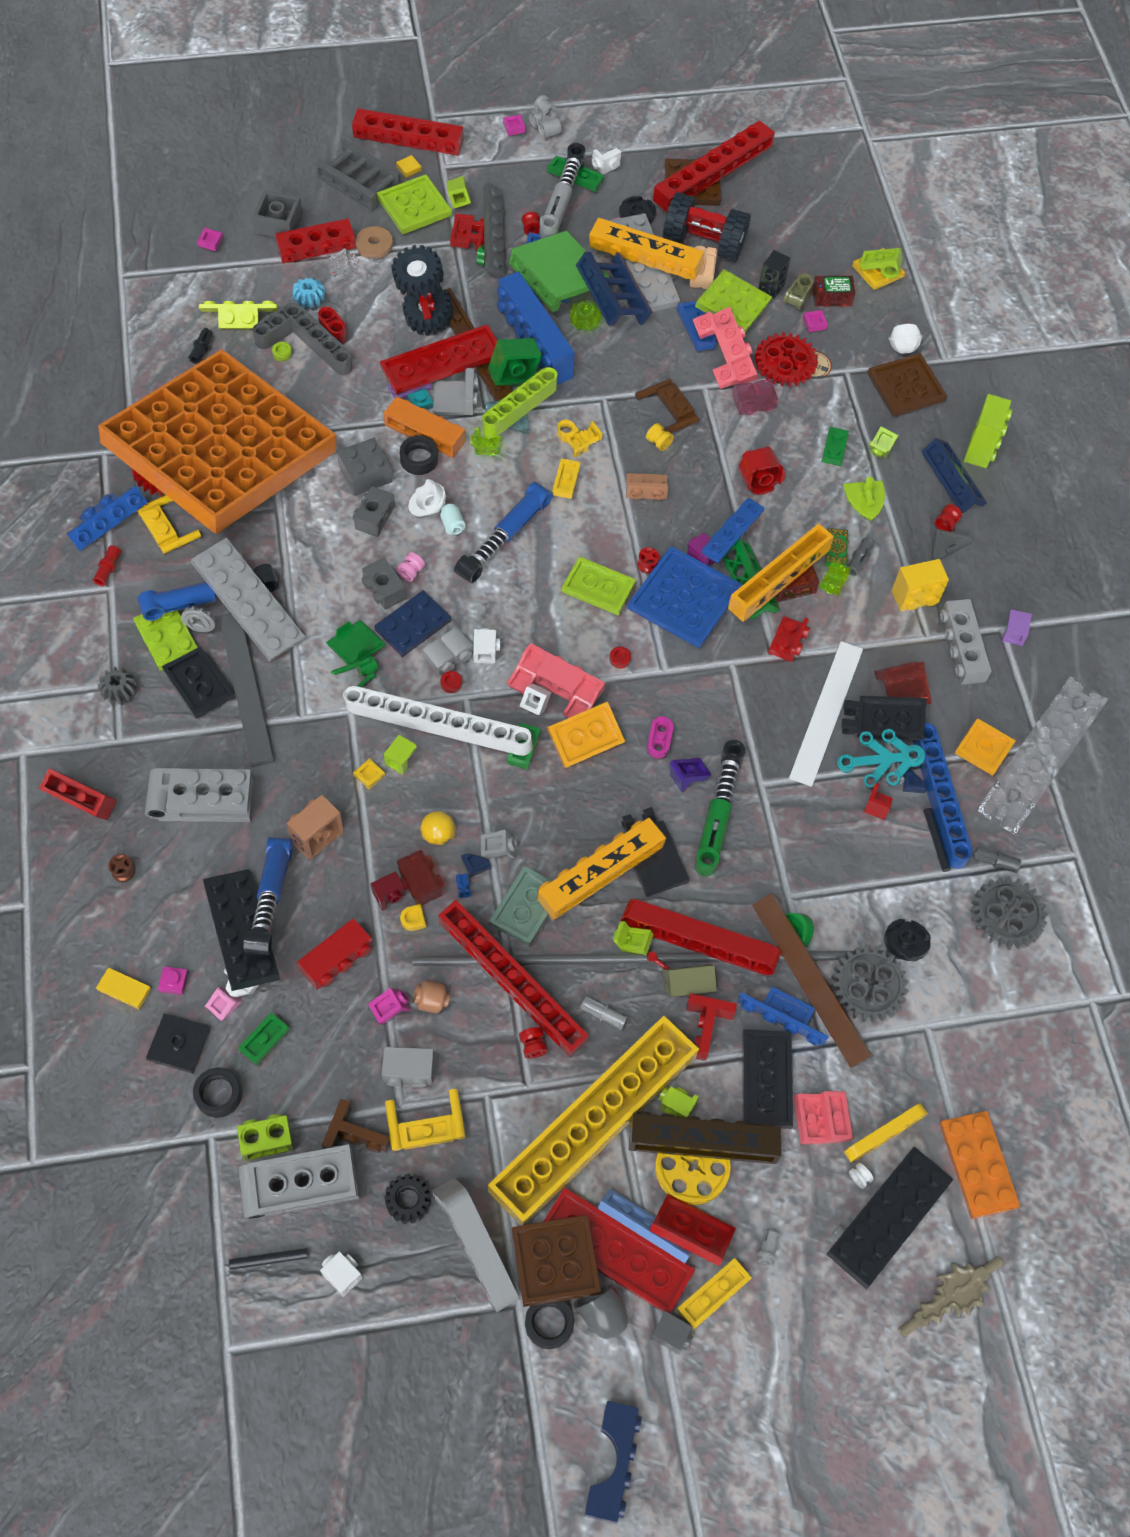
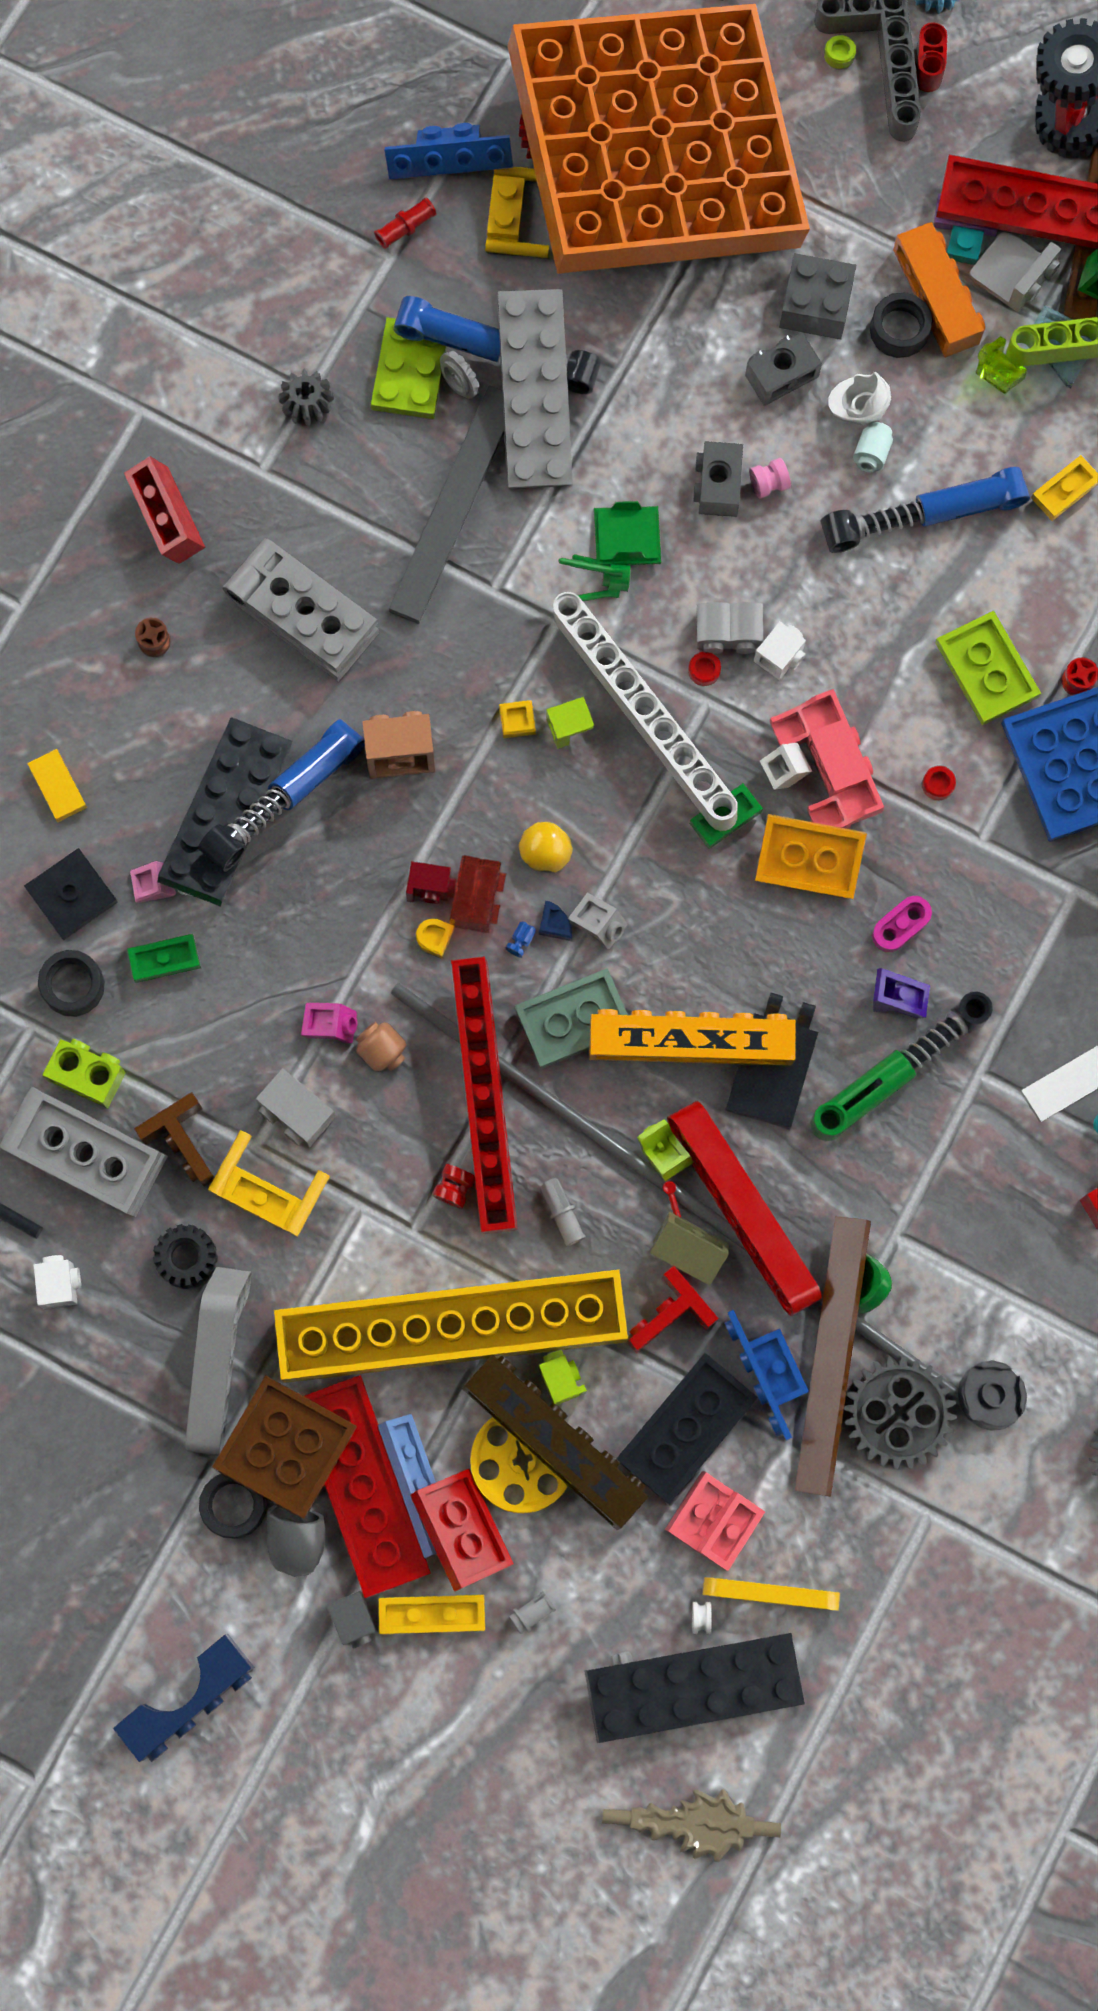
camera: 40 degrees right, 15 degrees up
dark pink plate [158,966,188,995] -> none
black plate [162,646,234,719] -> none
red brick [297,918,373,990] -> none
dark blue plate [374,590,451,657] -> none
orange plate [939,1111,1021,1220] -> none

